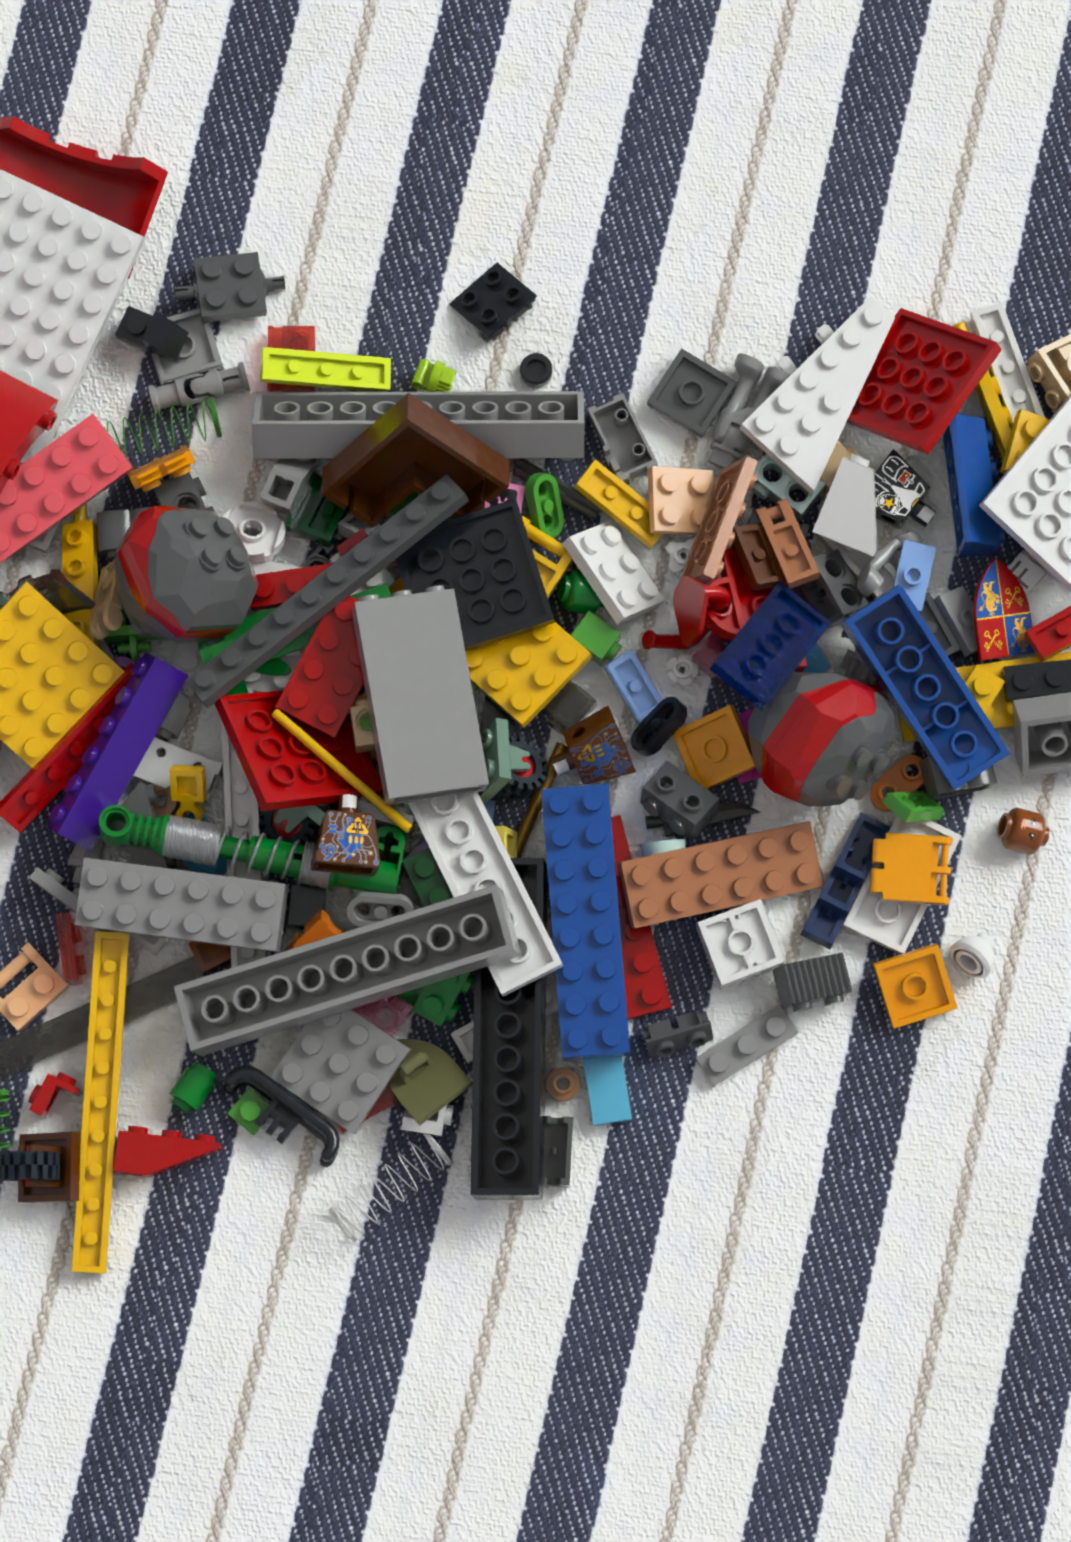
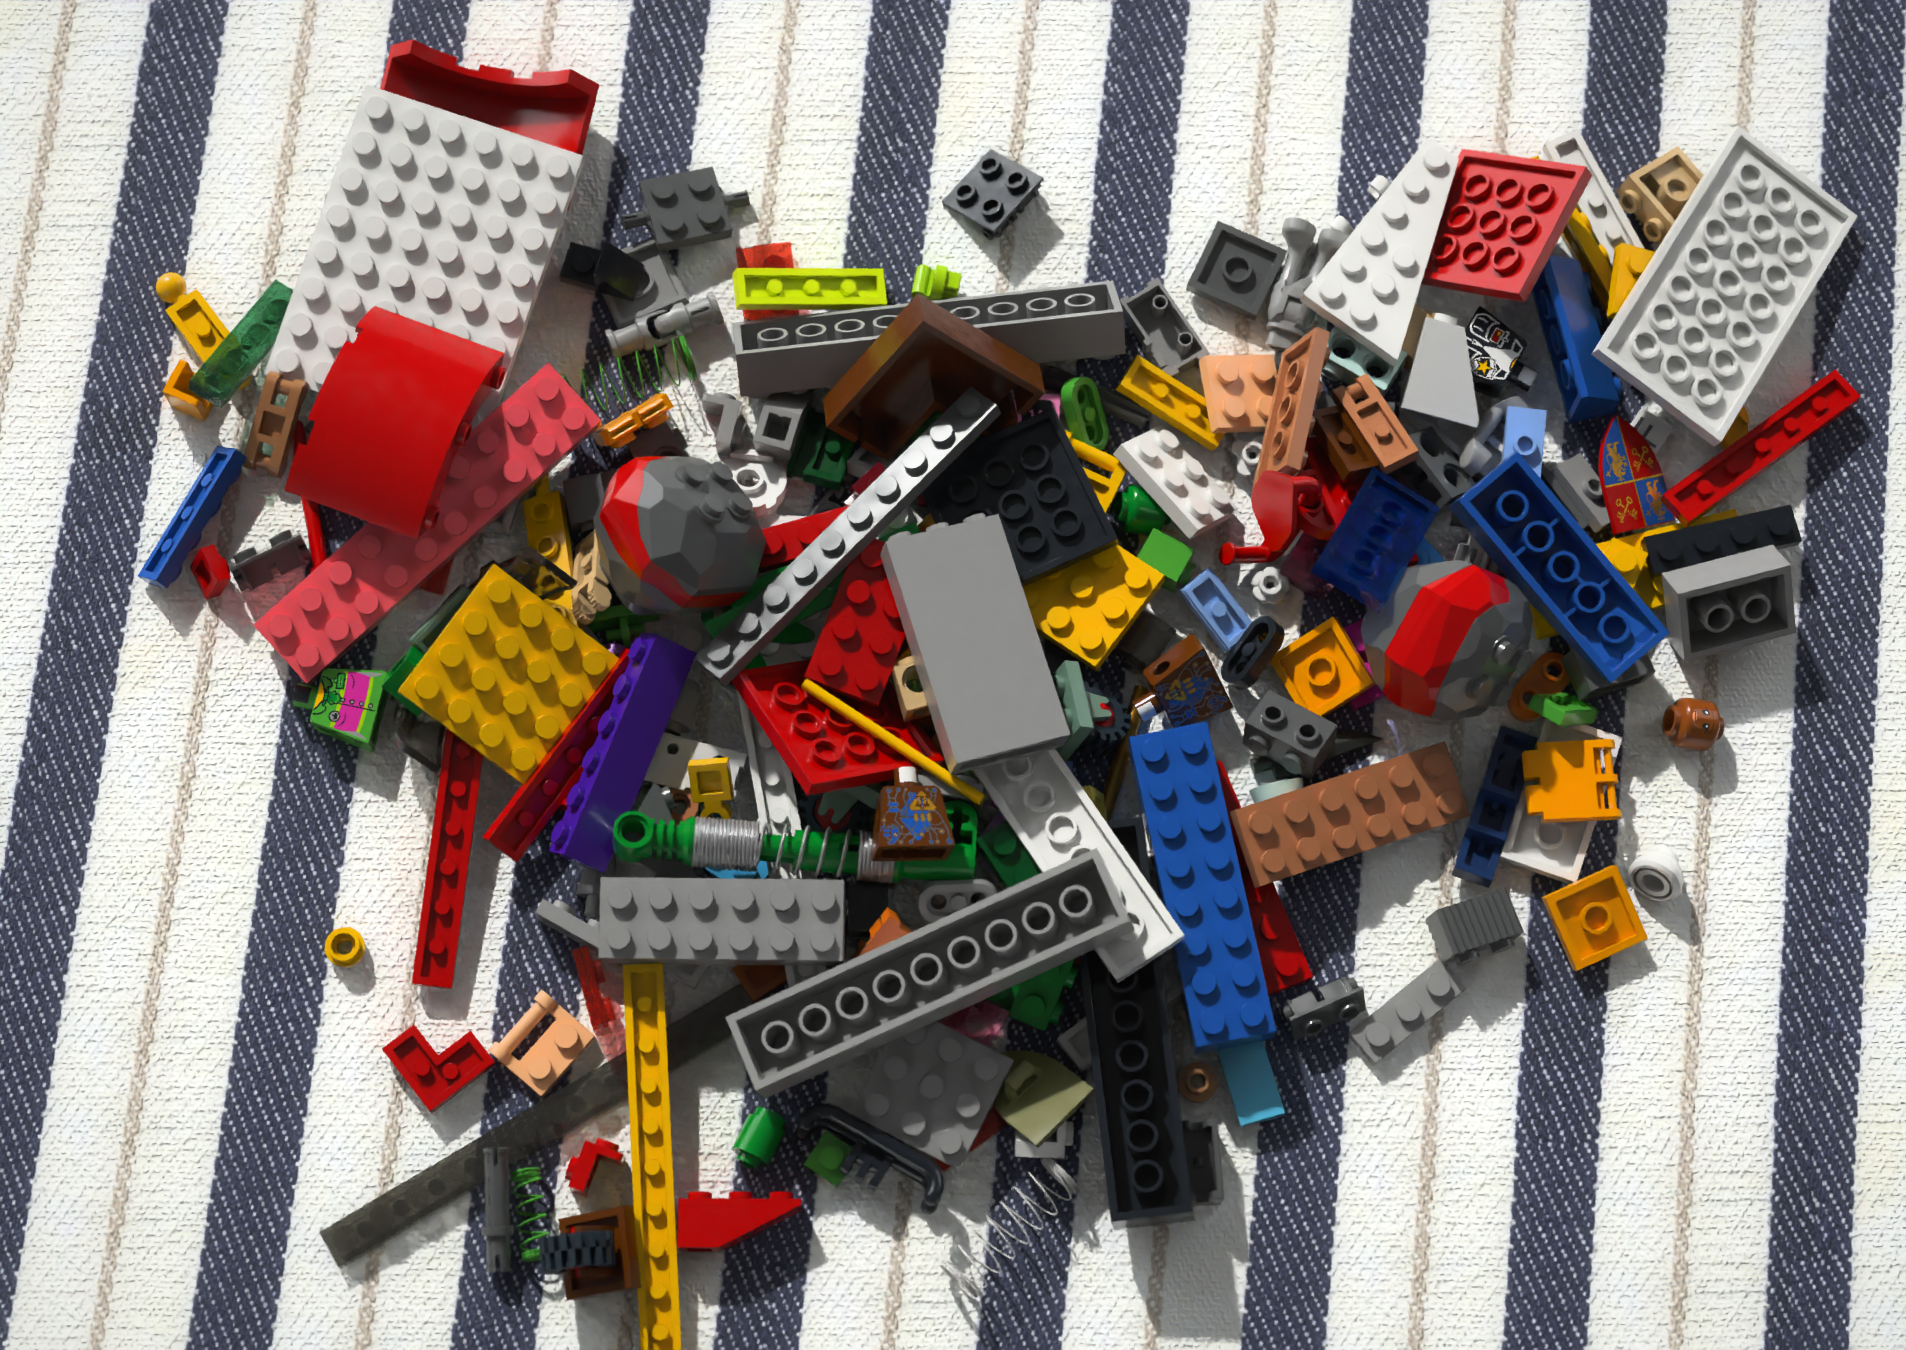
camera: 10 degrees left, 5 degrees down
black tile [520,353,552,388] -> none
white piece [696,899,785,990] -> none
none -> light grey bracket [702,392,746,456]

